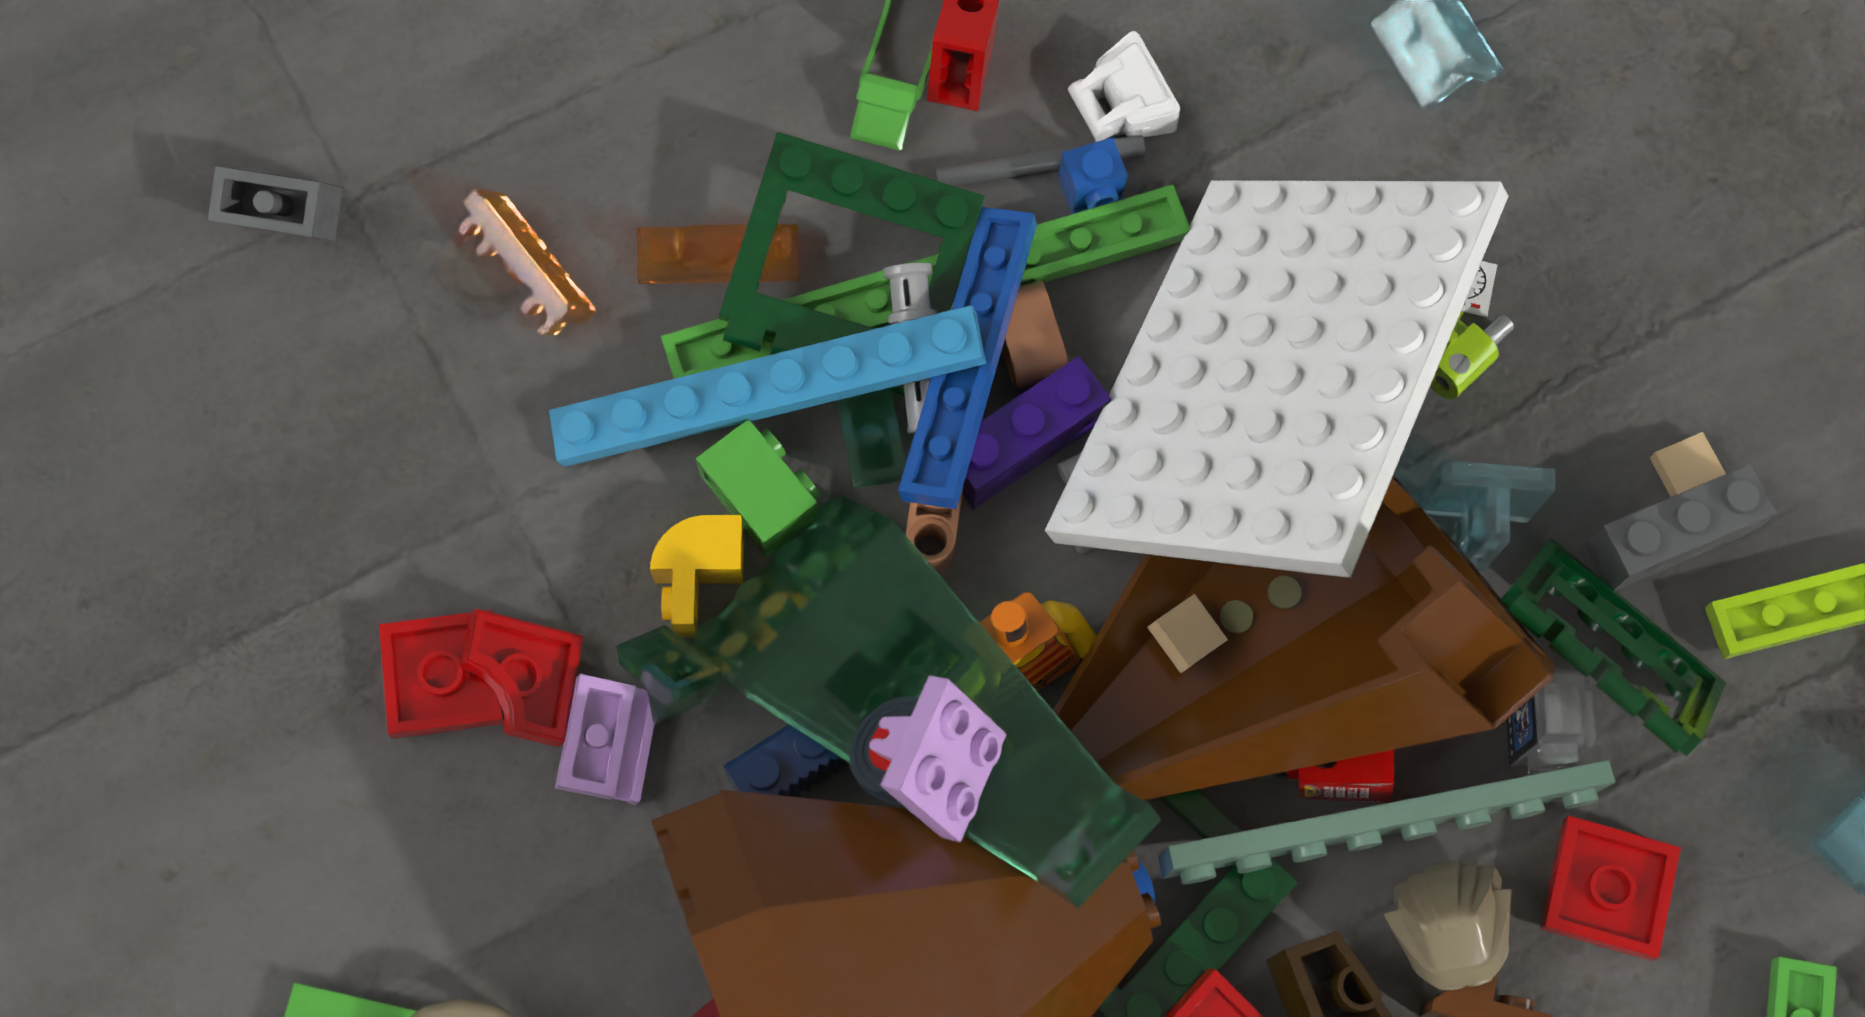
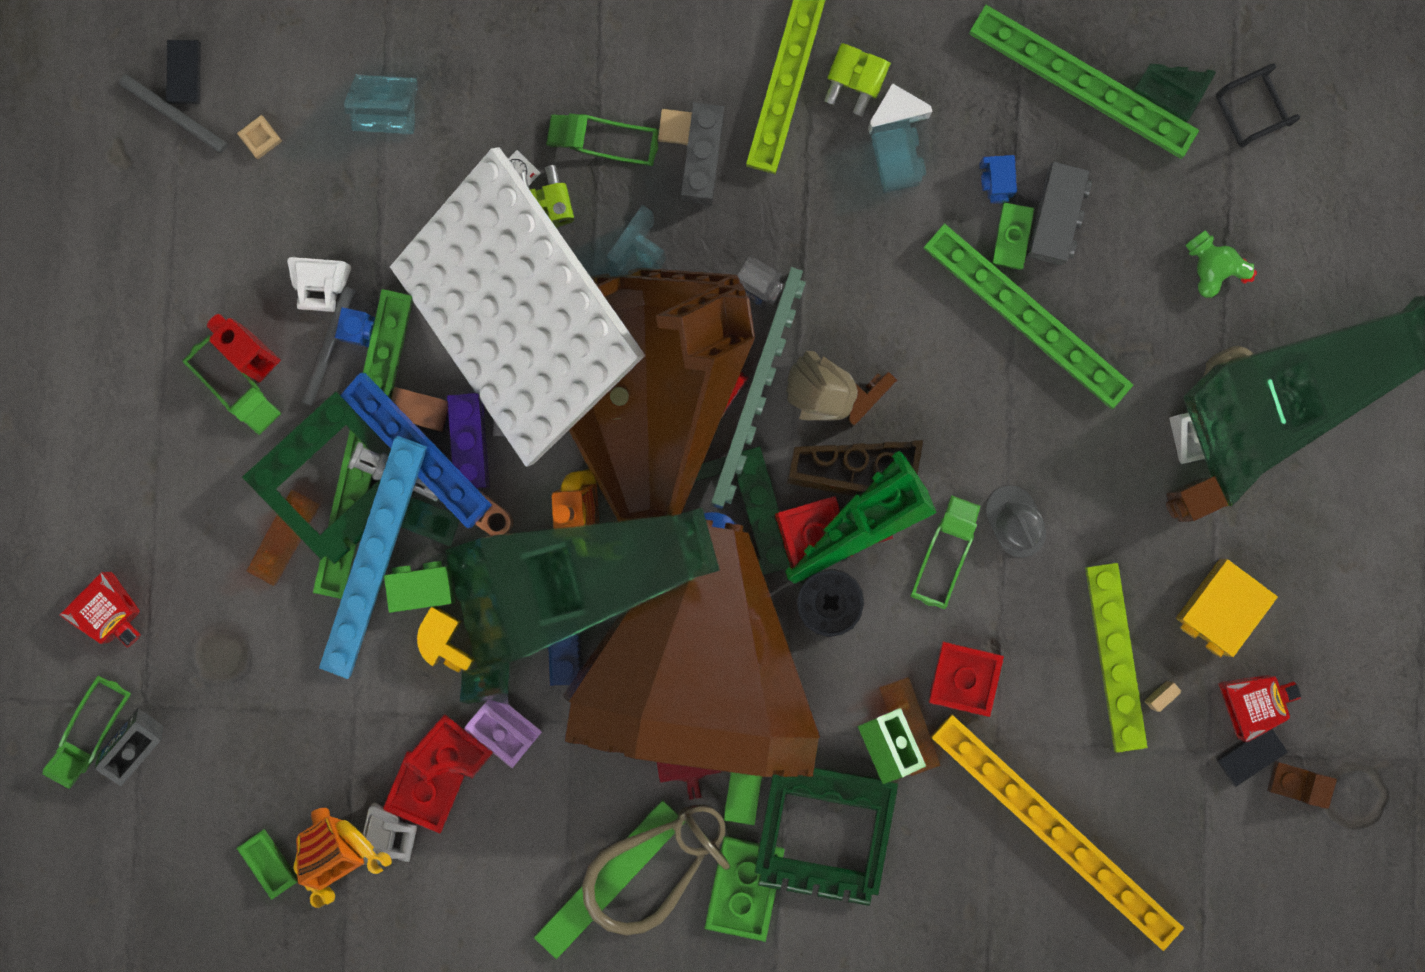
camera: 55 degrees left, 15 degrees up
clear orange plate [459,189,597,336] -> none
lavender plate [849,675,1007,842] -> none
tan tile [1147,594,1228,673] -> none
dark green hinge [1500,538,1726,757] -> none
red plate [1540,816,1681,961] -> none
none -> bright green piece [42,675,131,789]
none -> red torso [60,572,141,648]
none -> bright green tile [236,829,298,900]
none -> torso [293,808,392,908]
none -> light grey piece [362,802,418,865]
none -> bright green piece [546,113,659,166]

